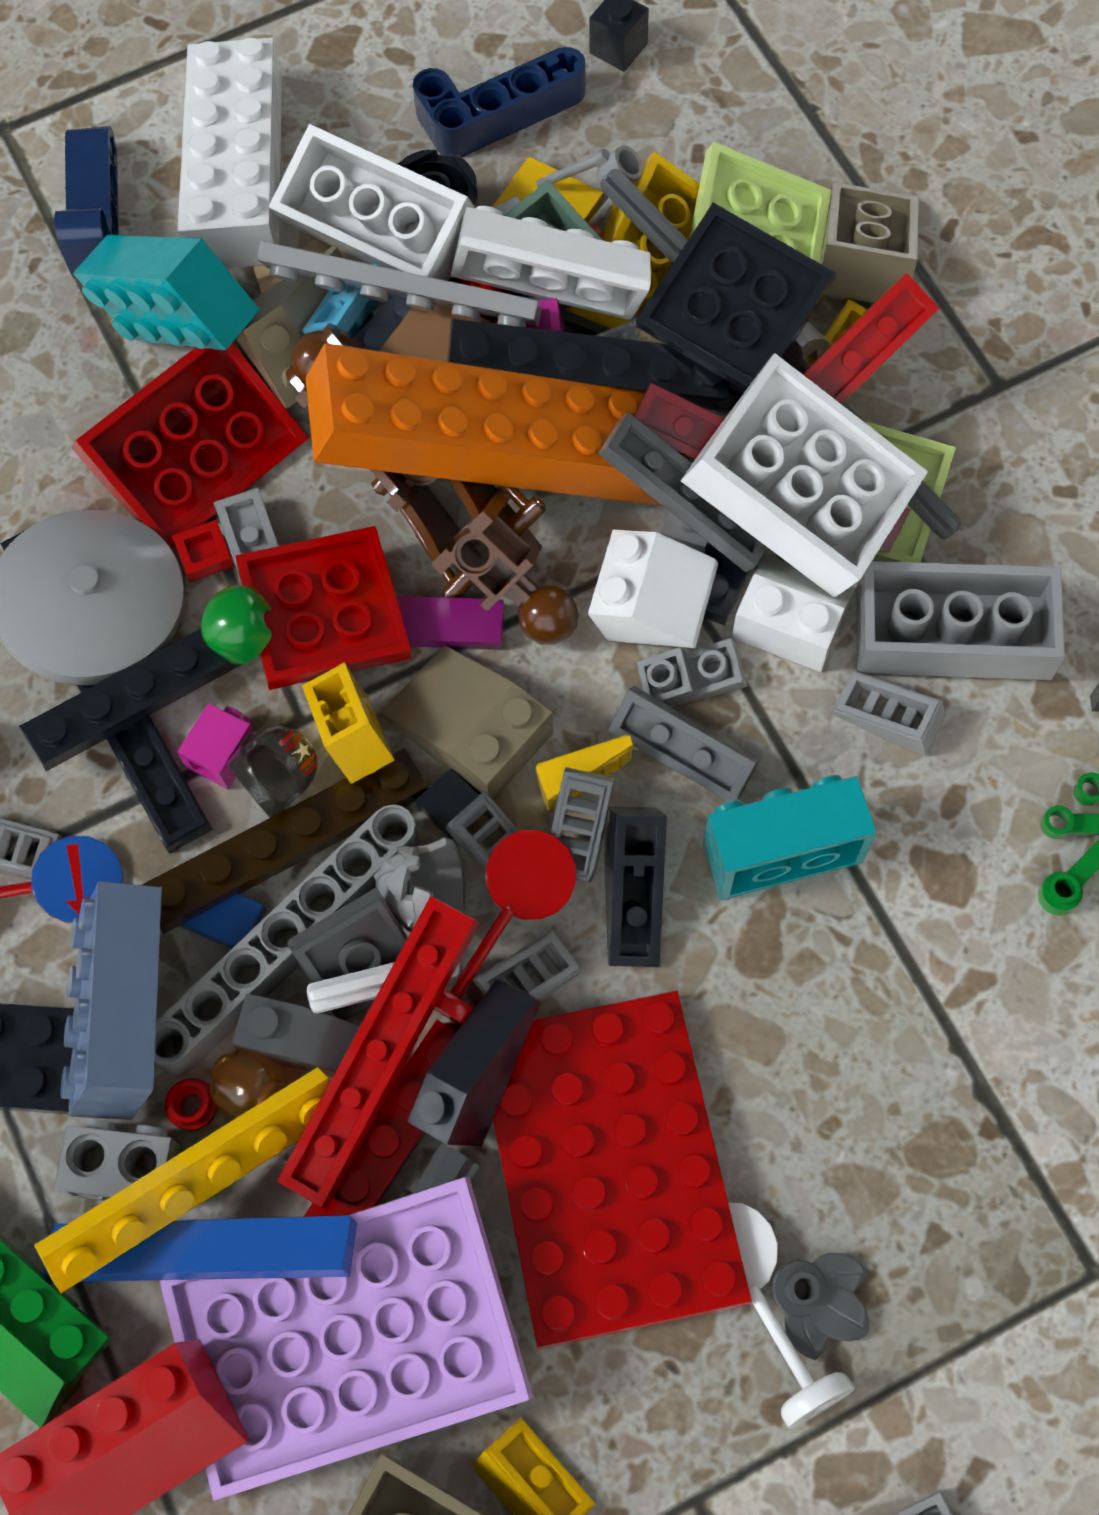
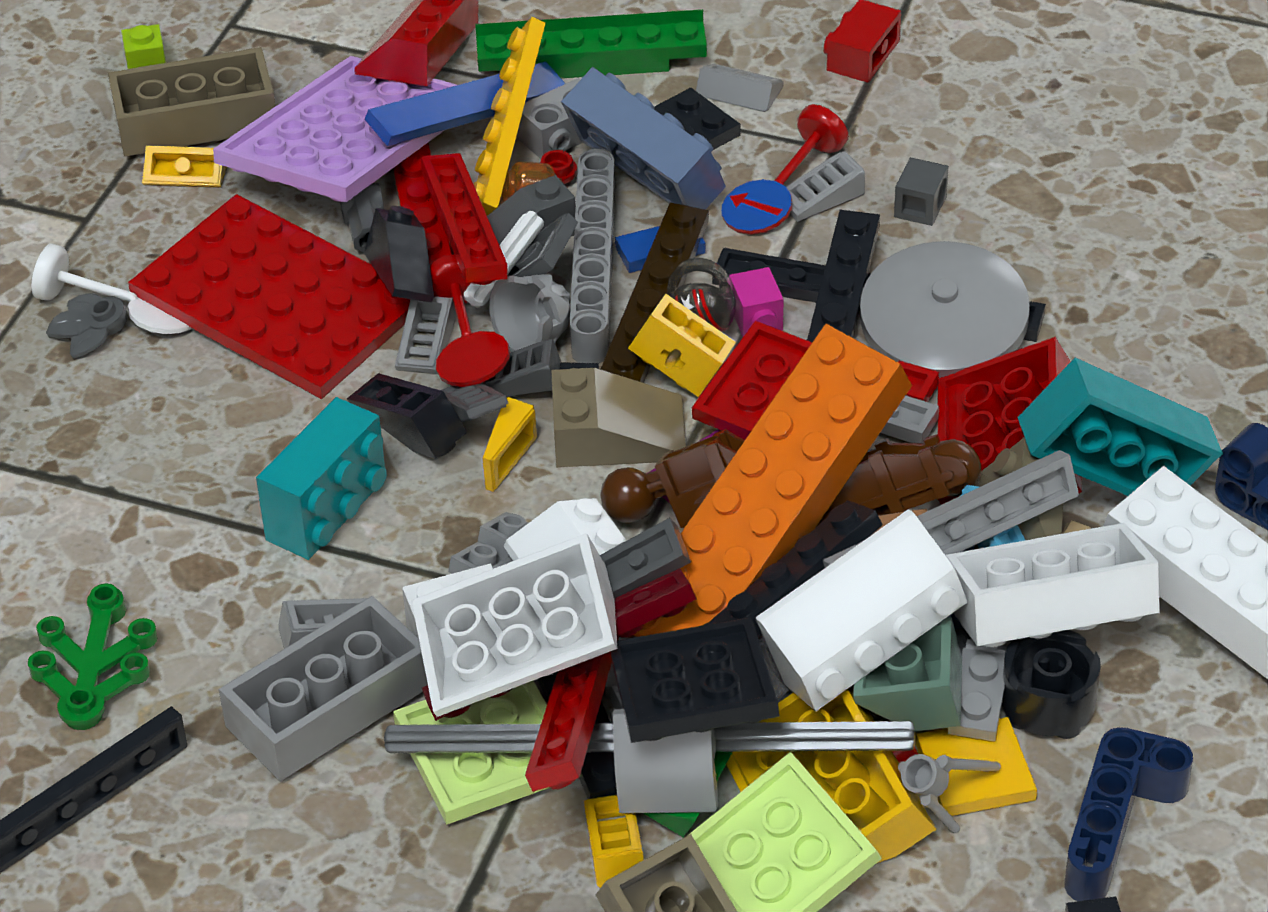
camera: 135 degrees right, 25 degrees down
green hair [201,585,272,664] -> none
dark grey plate [608,686,760,802] -> none

